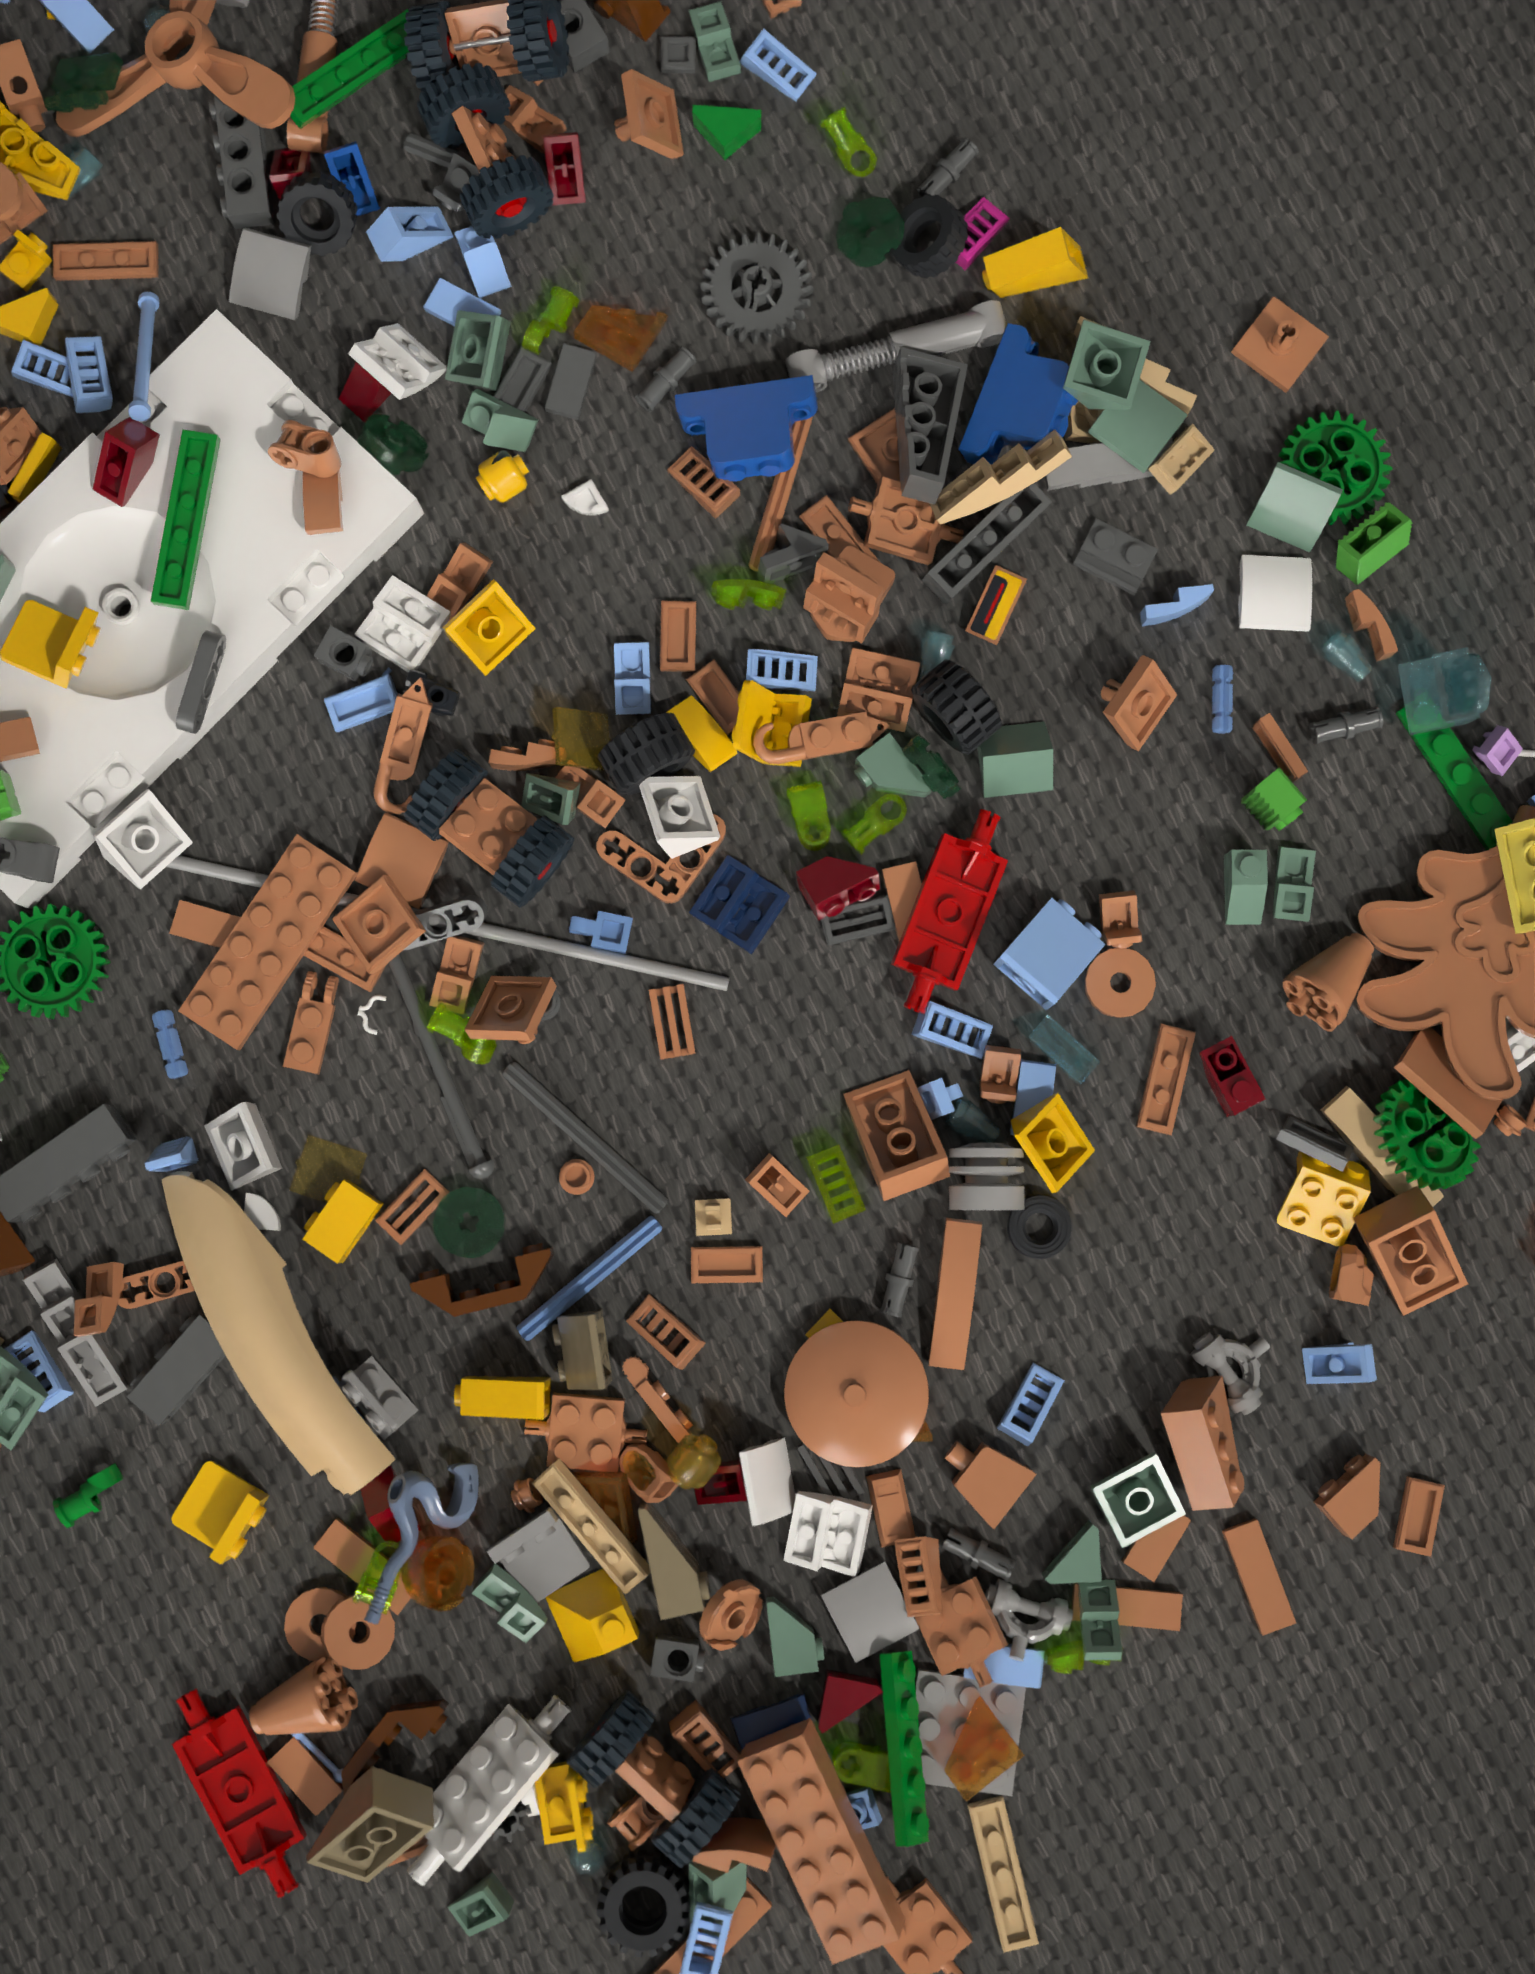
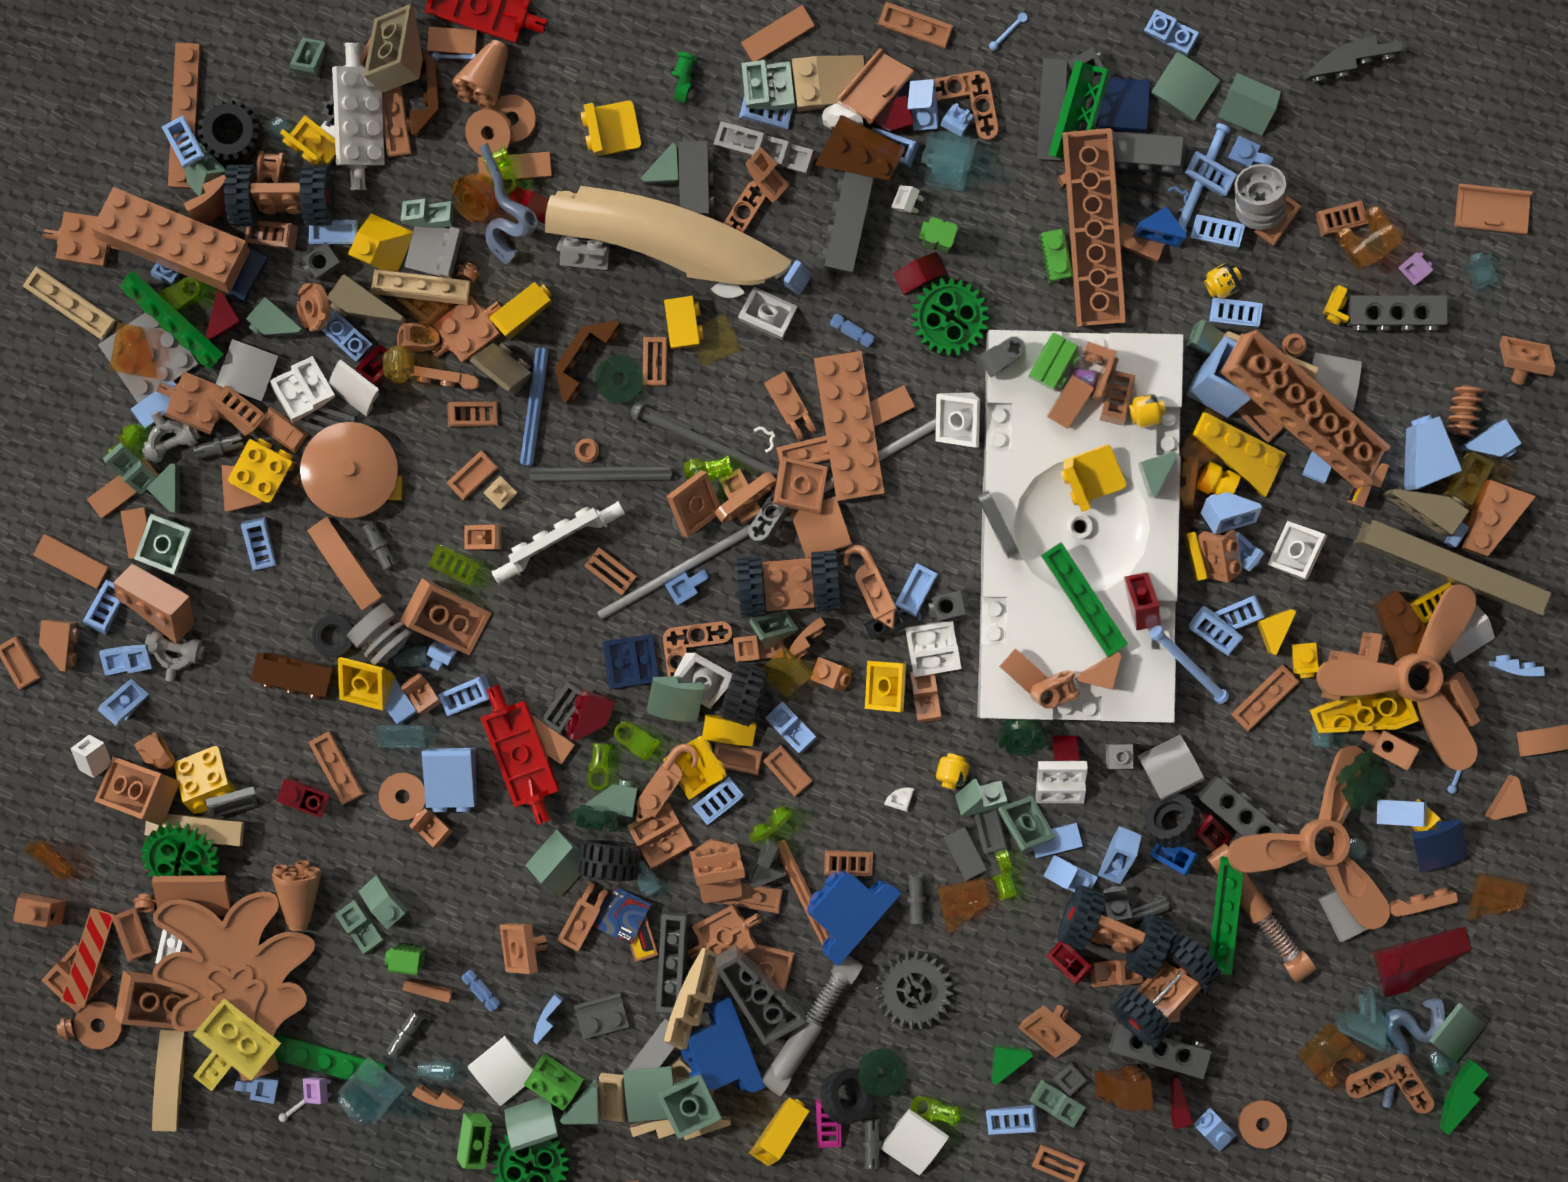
camera: 140 degrees right, 5 degrees up
none -> white panel [70,735,111,778]
none -> light blue slope [83,579,122,635]
none -> light blue slope [99,645,152,676]
none -> yellow bracket [228,438,297,503]
none -> reddish brown wedge [250,652,336,700]
none -> light blue tile [309,220,358,245]
none -> light blue slope [322,311,372,361]
none -> nougat tile [382,85,412,158]
none -> white plate [491,501,625,584]
none -> bright green bracket [524,1053,584,1110]
none -> nougat hinge [557,881,608,952]
none -> sand green slope [560,1078,600,1124]
none -> sticker [593,887,651,945]
none -> sand green slope [641,143,679,185]
none -> sand green slope [647,676,704,722]
none -> nougat beam [715,472,777,524]
none -> nougat bracket [810,657,852,692]
none -> white slope [880,1109,949,1176]
none -> dark red slope [893,252,946,295]
none -> nougat slope [1074,652,1121,690]
none -> light grey brick [1105,743,1133,769]

